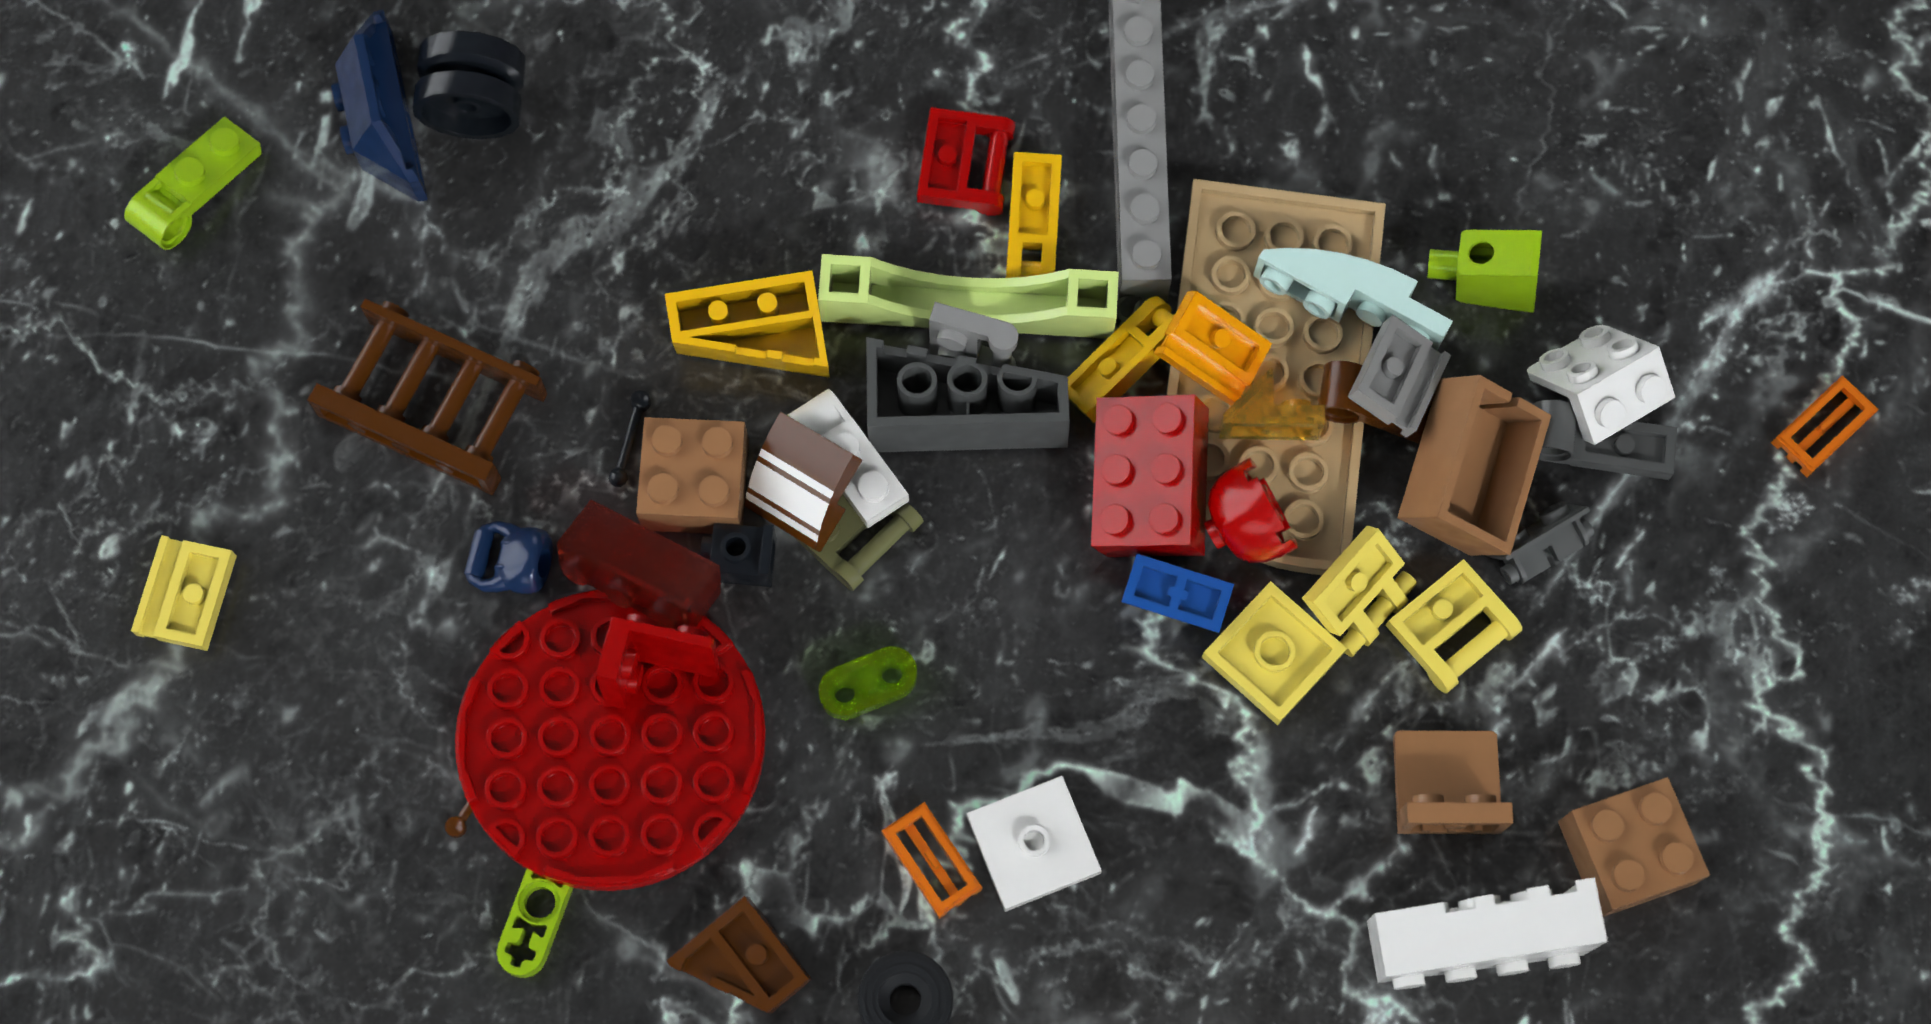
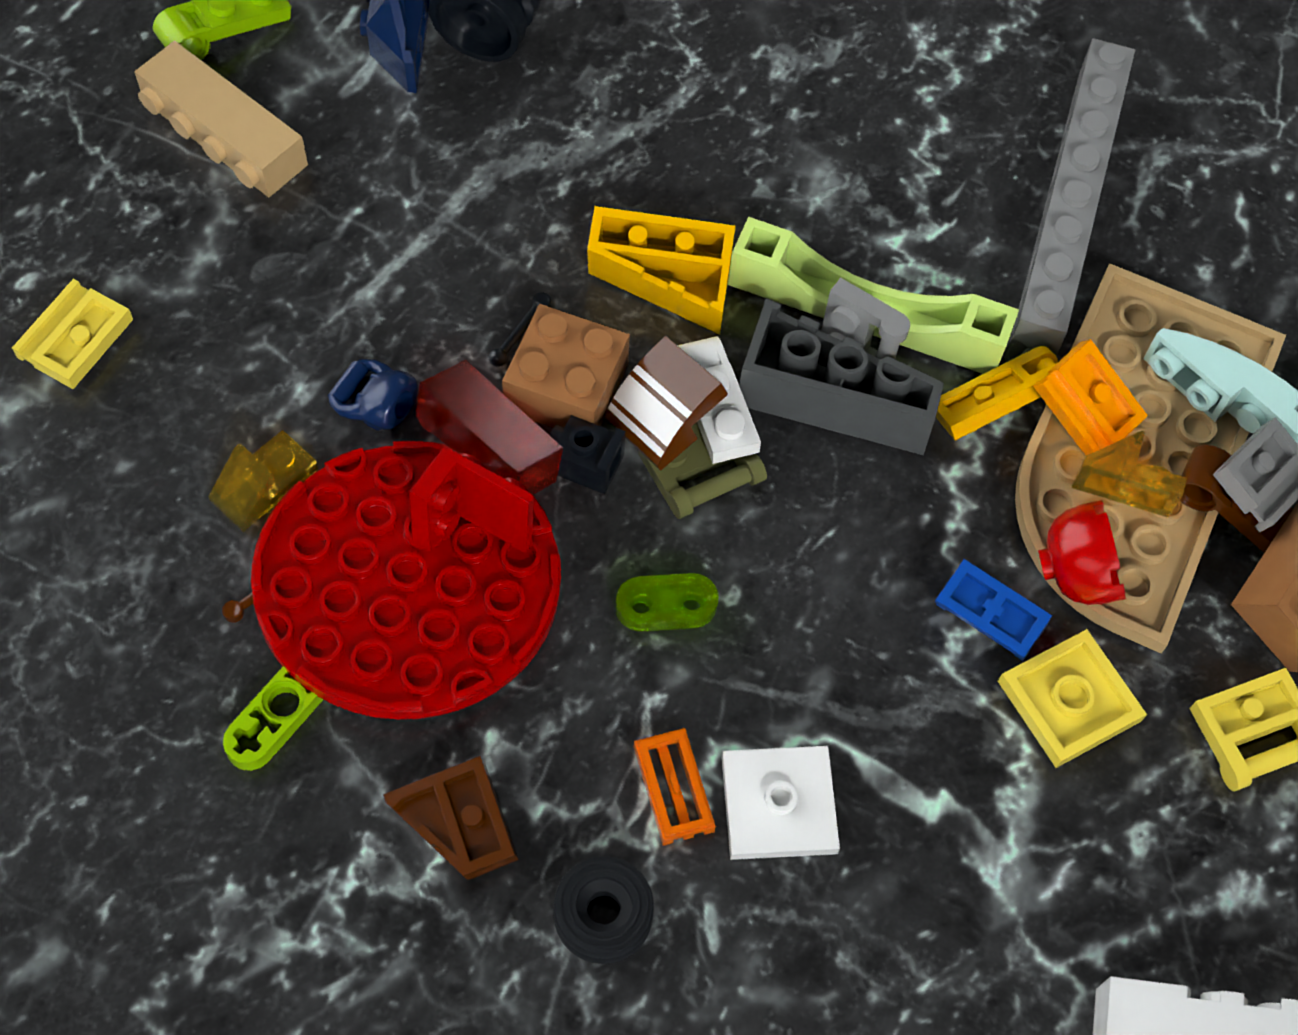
camera: 15 degrees right, 10 degrees down
reddish brown fence [307,299,548,496] -> none
red plate [917,107,1016,216] -> none
yellow plate [1006,152,1062,278] -> none
brick [1091,394,1209,557] -> none
light yellow plate [1302,526,1417,657] -> none
medium nougat bracket [1393,731,1513,834] -> none
none -> tan brick [134,40,308,197]
none -> clear yellow slope [208,430,318,532]

